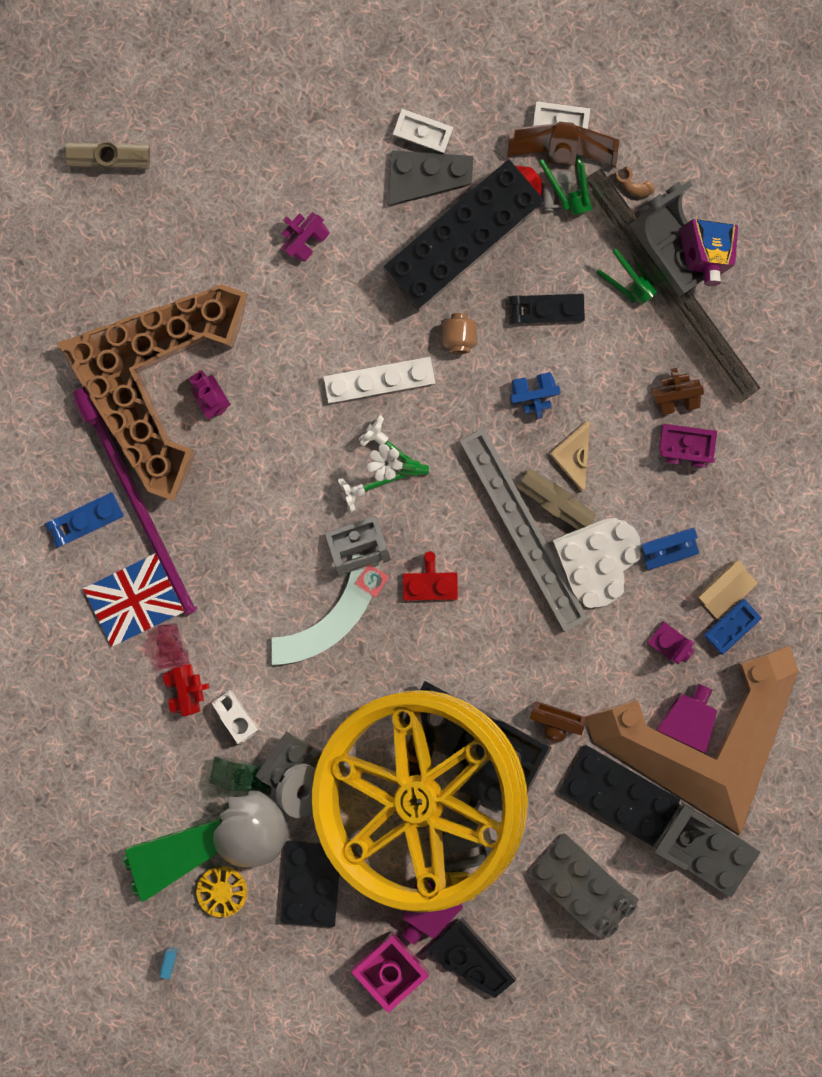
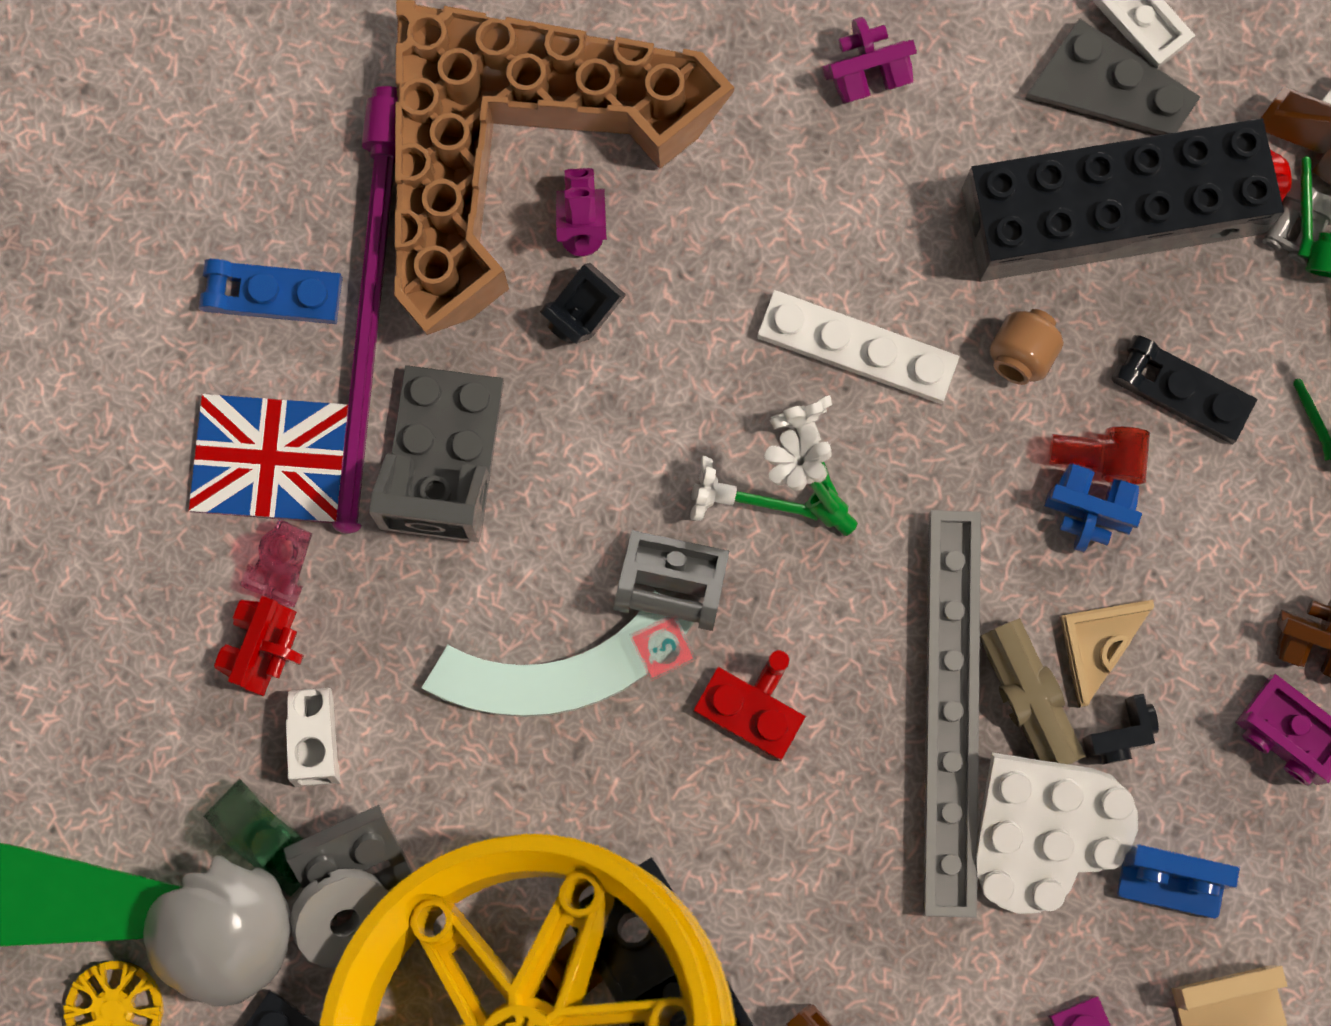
camera: 25 degrees right, 10 degrees down
none -> dark grey bracket [369,365,504,542]
none -> black bracket [540,263,626,344]
none -> clear red pin [1049,426,1150,485]
none -> black bracket [1082,694,1159,765]

